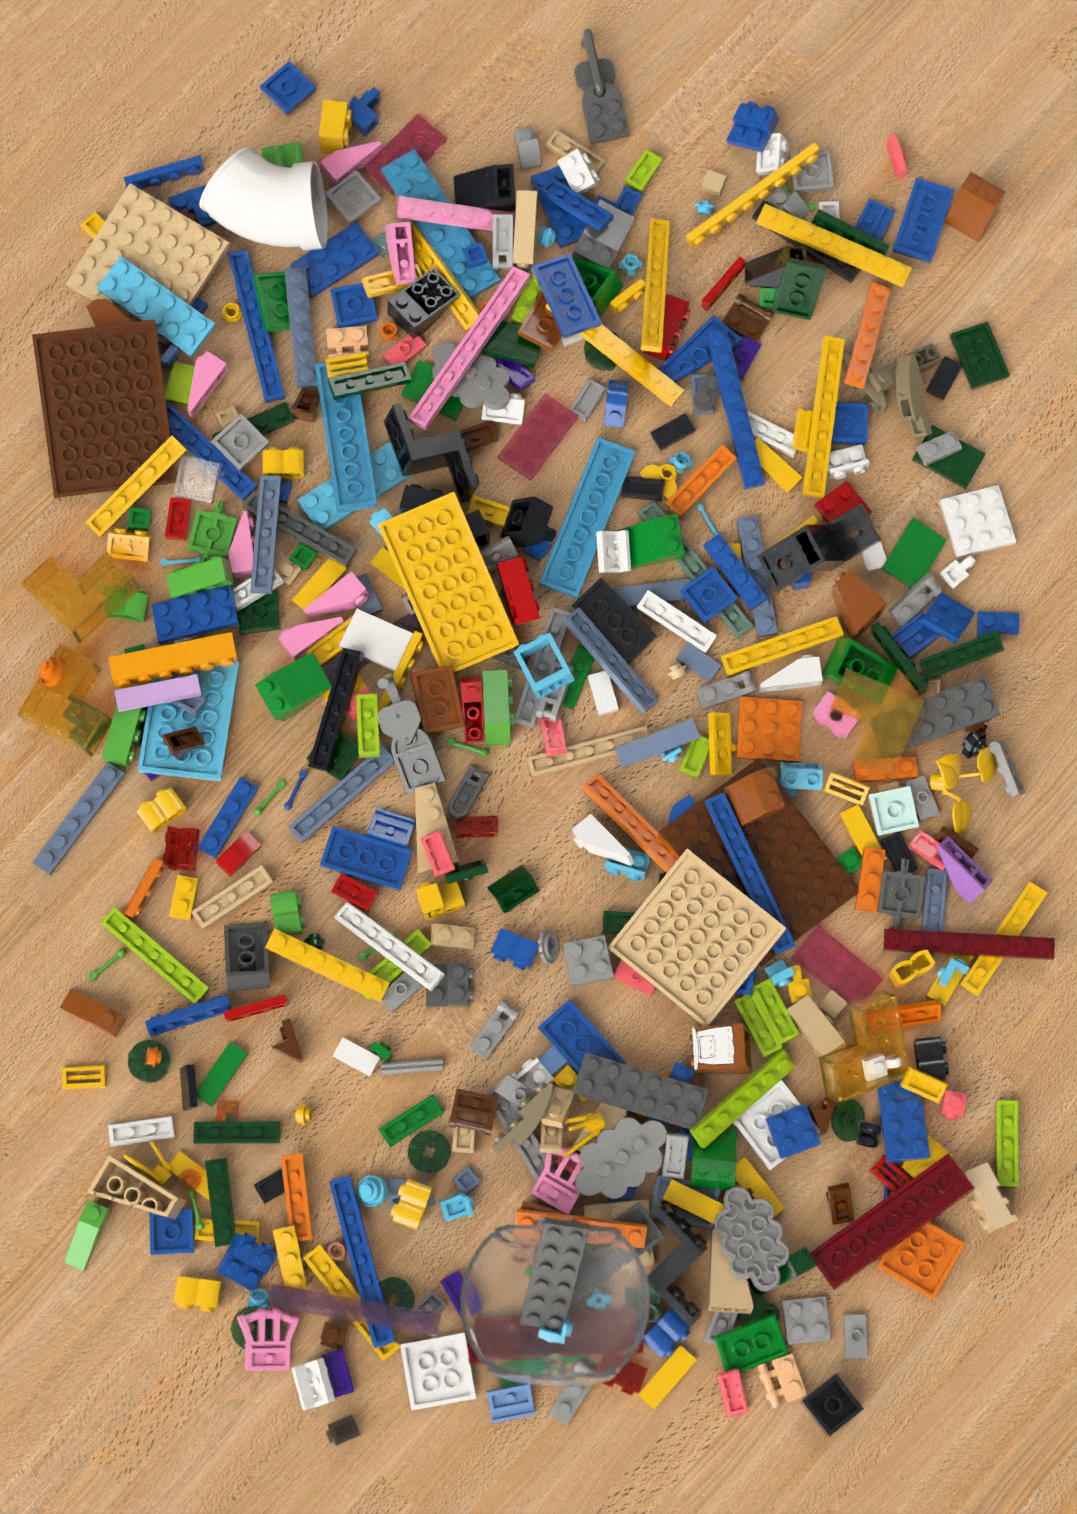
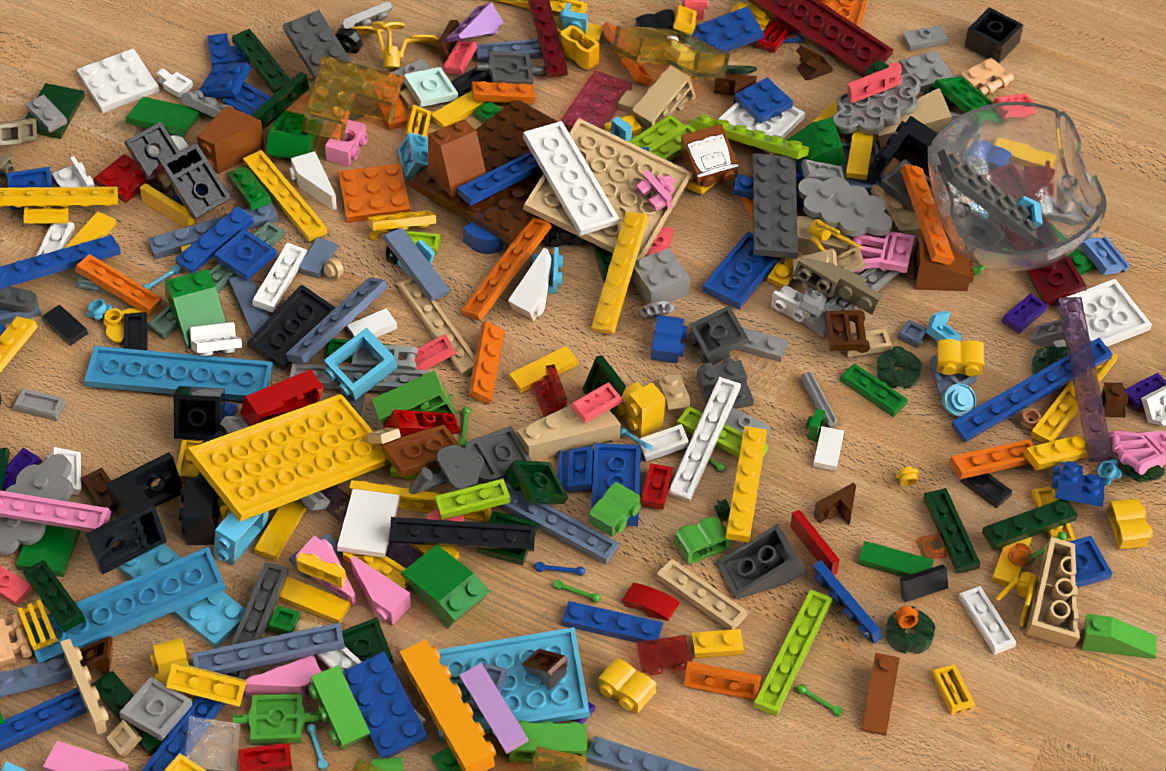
camera: 105 degrees left, 25 degrees down
dark grey plate [448,764,490,819] -> none
dark green panel [487,865,540,914] -> none
clear pink plate [498,394,578,481] -> none
medium blue tile [538,1046,568,1076] -> none
brick [604,379,629,428] -> none
light grey plate [696,671,758,710] -> none
black wheel [856,1122,881,1148] -> none
none -> tan plate [60,638,109,735]
none -> yellow plate [166,661,247,707]
none -> green plate [227,166,271,210]
none -> yellow plate [296,552,346,588]
none -> tan tile [367,428,401,444]
none -> orange plate [468,321,505,404]
none -> dark green plate [505,460,569,504]
none -> yellow tile [509,346,578,393]
none -> white plate [523,121,619,236]
none -> bright green brick [589,482,641,537]
none -> yellow plate [591,212,648,334]
none -> medium azure hinge [620,427,653,450]
none -> bright pink hips [636,170,675,211]
none -> white tile [640,424,689,462]
none -> dark grey plate [689,306,749,365]
none -> coral plate [847,62,901,104]

